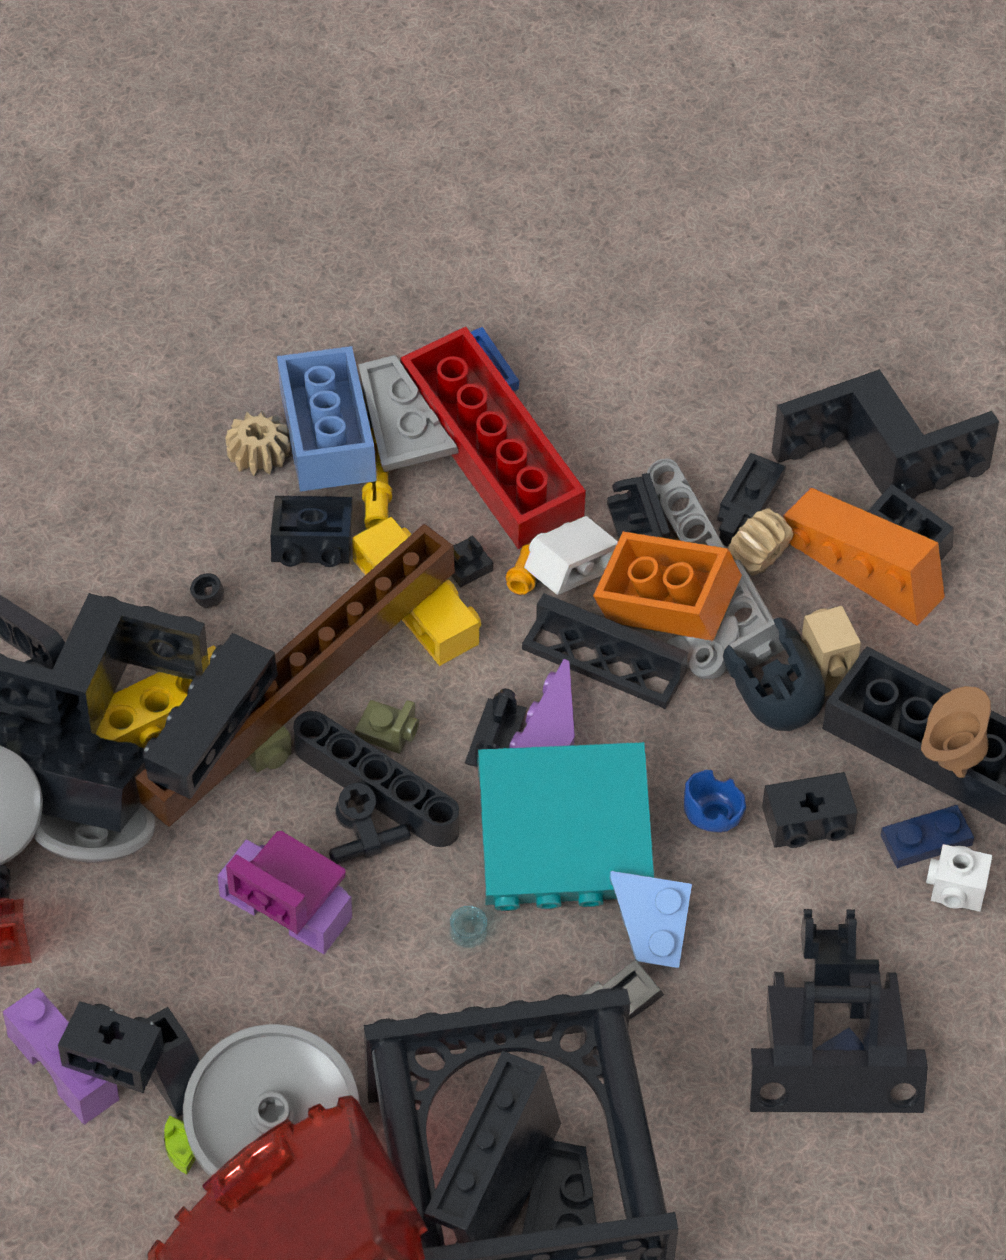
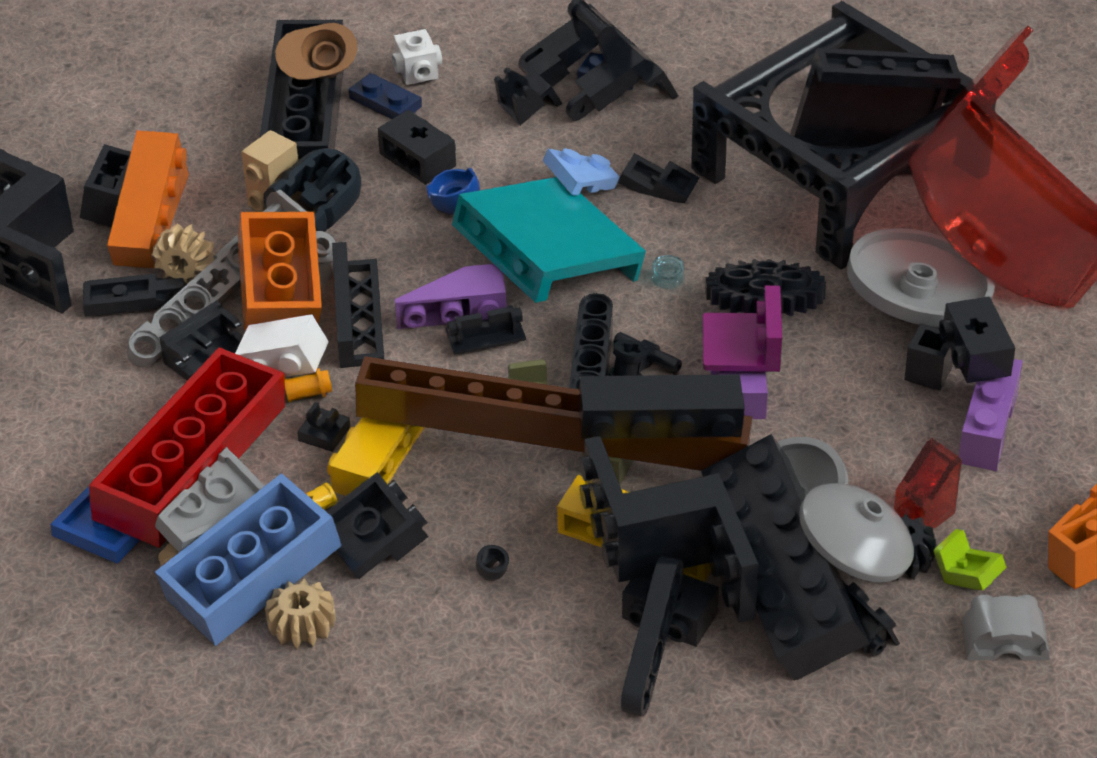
camera: 120 degrees left, 10 degrees down
none -> black gear [705,259,826,316]

